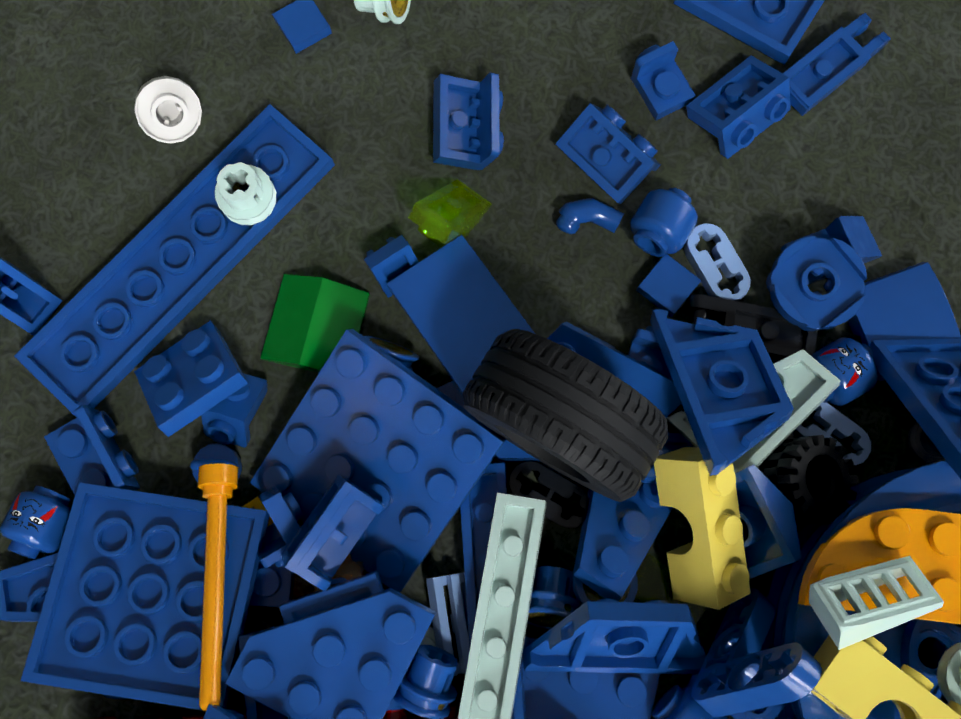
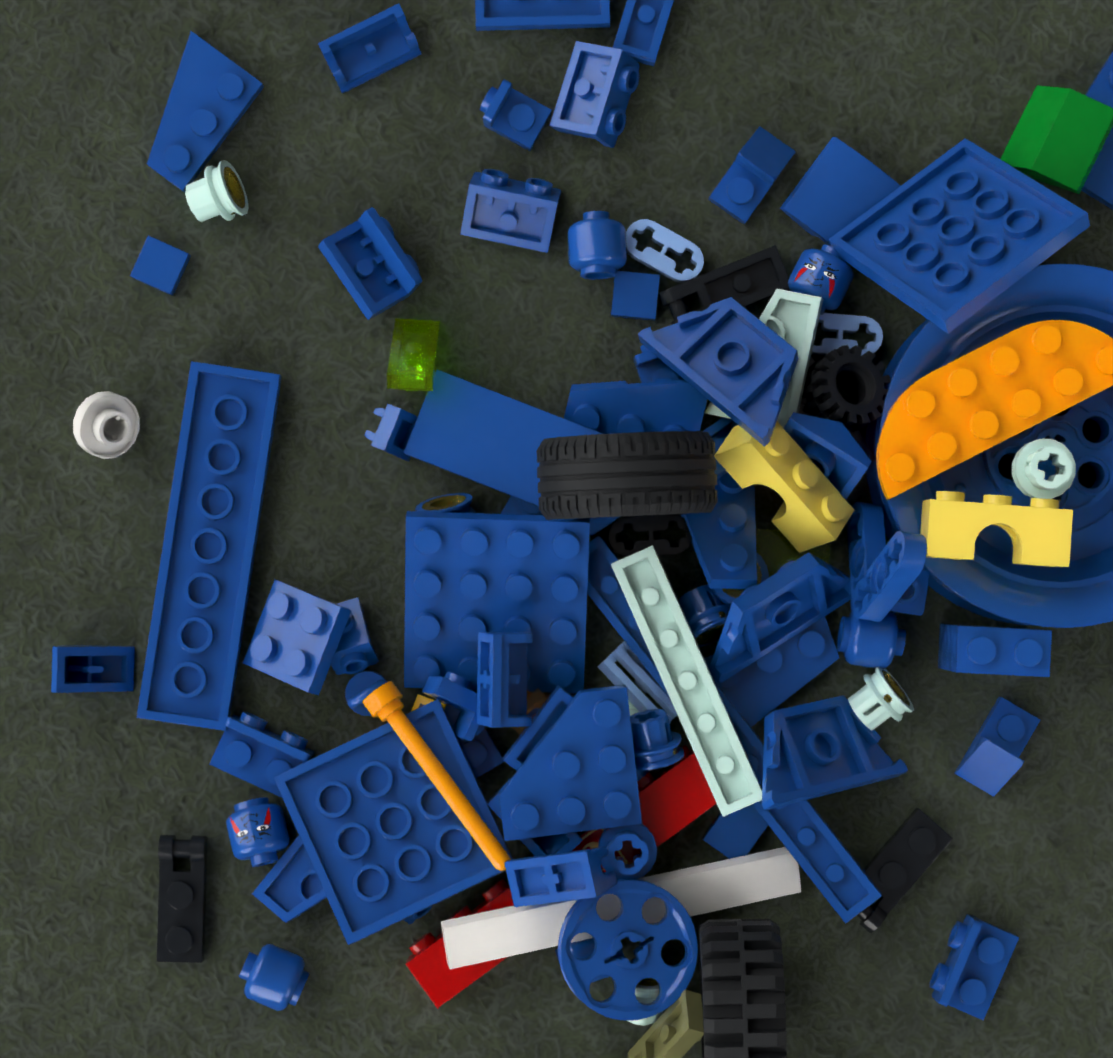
camera: 40 degrees left, 10 degrees up
light aqua piece [215,162,277,225] -> none
green slope [260,274,370,373] -> none
blue arm [556,198,624,234] -> none
blue plate [766,236,867,331] -> none
light aqua slope [809,556,944,650] -> none

